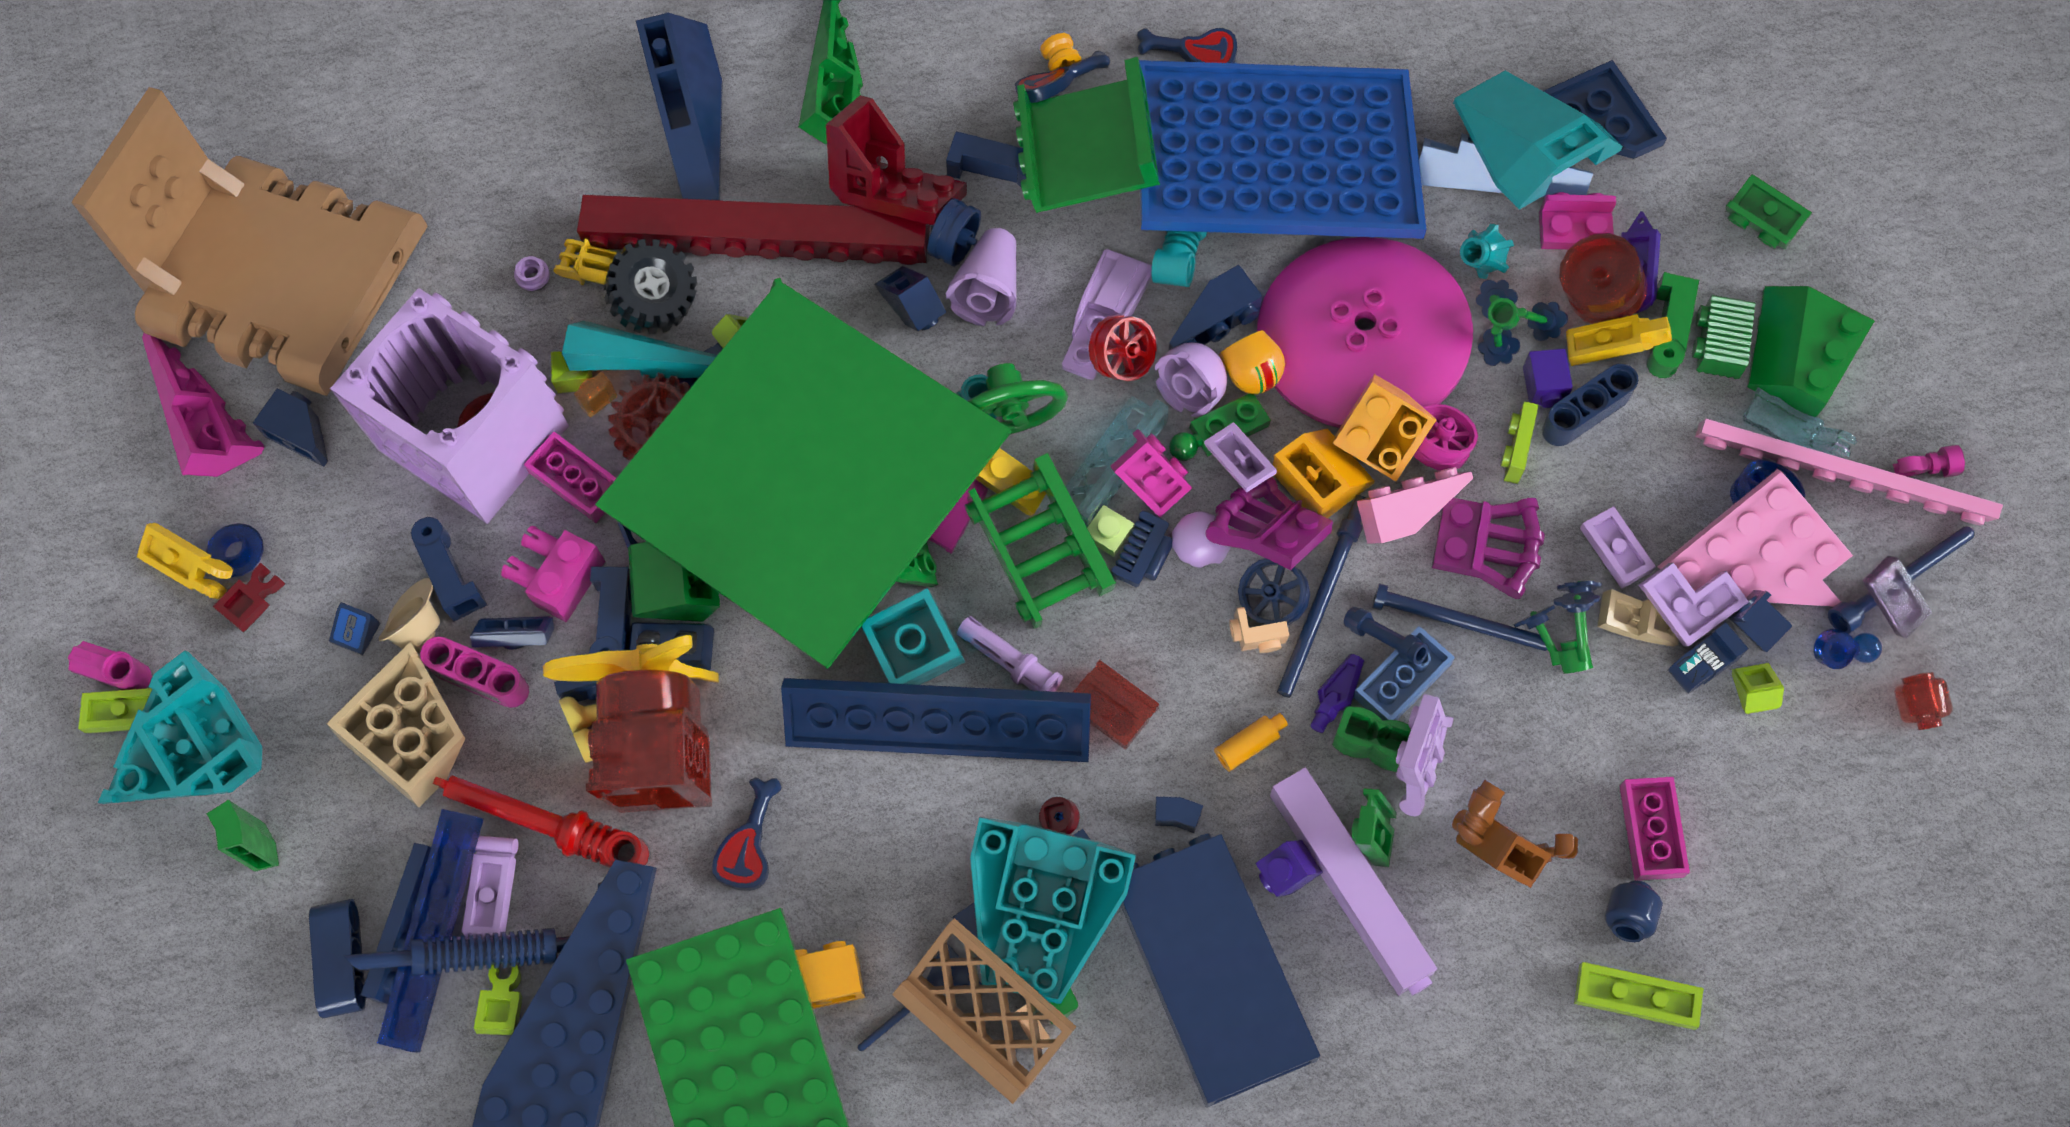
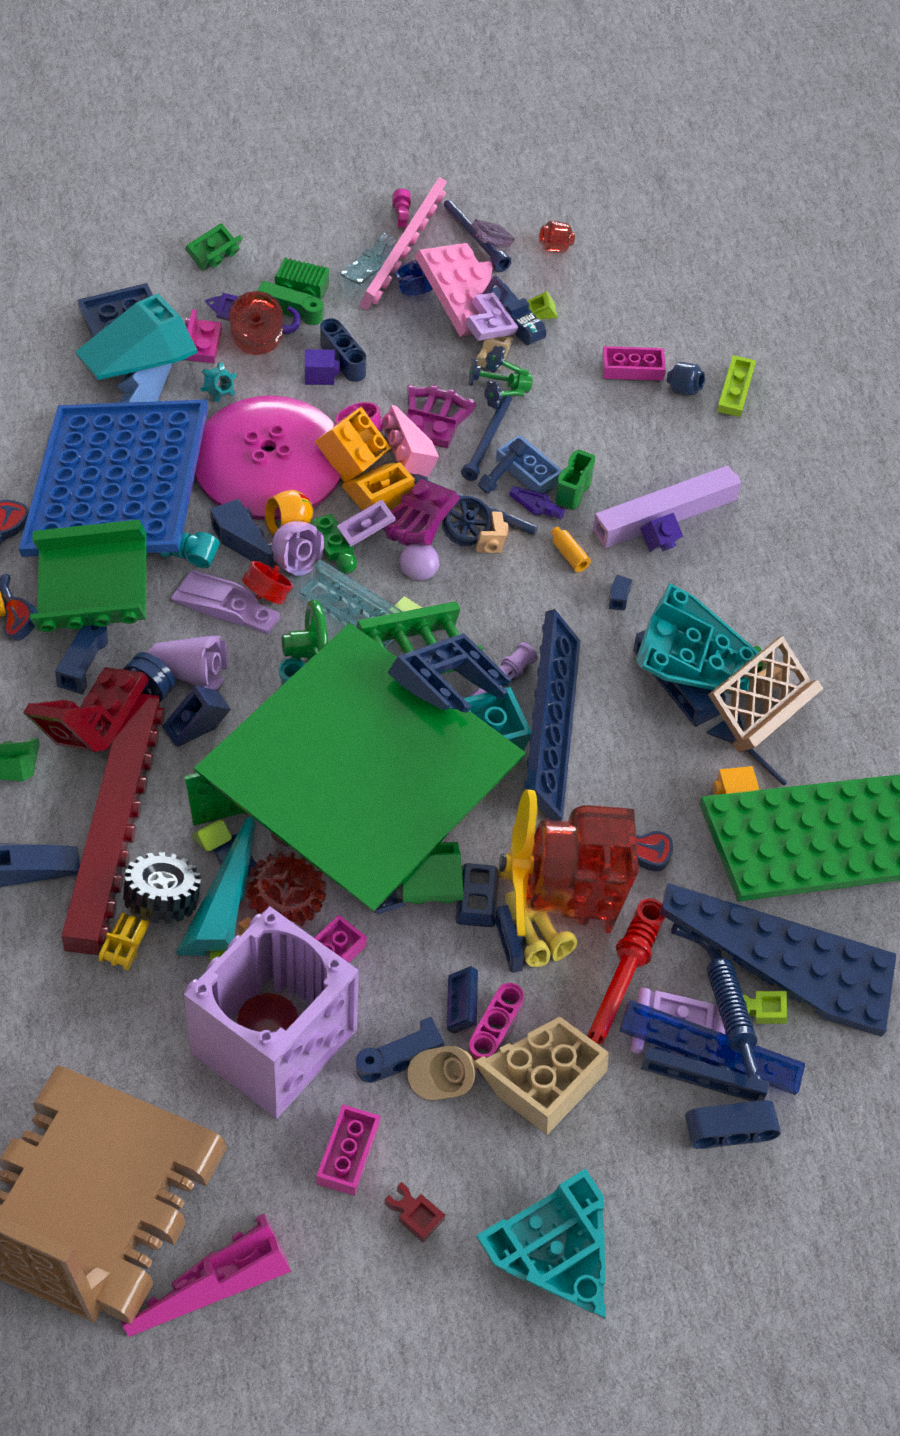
camera: 95 degrees left, 15 degrees down
dark pink piece [68,641,152,690] -> none
lime plate [78,688,152,733] -> none
yellow hinge [137,522,233,599] -> none
clear blue piece [206,523,264,578] -> none
green piece [206,800,279,872] -> none
dark blue slope [253,388,328,467] -> none
slope [329,602,380,656] -> none
dark pink brick [501,525,606,623] -> none
lavender plate [514,256,550,291] -> none
dark blue leg [589,567,632,654] -> none
dark red tile [1039,797,1080,834] -> none
clear red plate [1072,659,1160,750] -> none
dark pink bracket [1111,429,1192,517] -> none
dark blue piece [1111,511,1172,587] -> none
dark blue brick [1121,833,1320,1108] -> none
green plate [1352,788,1397,867] -> none
lavender plate [1396,694,1454,817] -> none
dark orange torso [1452,779,1578,888] -> none
dark blue plant [1476,279,1568,366] -> none
lime plate [1500,401,1538,484] -> none
yellow hinge [1566,314,1672,366] -> none
lavender plate [1580,506,1656,589] -> none
green wedge [1747,286,1875,422] -> none
clear blue plate [1813,629,1882,669] -> none
none -> dark pink piece [316,1104,381,1196]
none -> dark blue wedge [388,633,511,713]

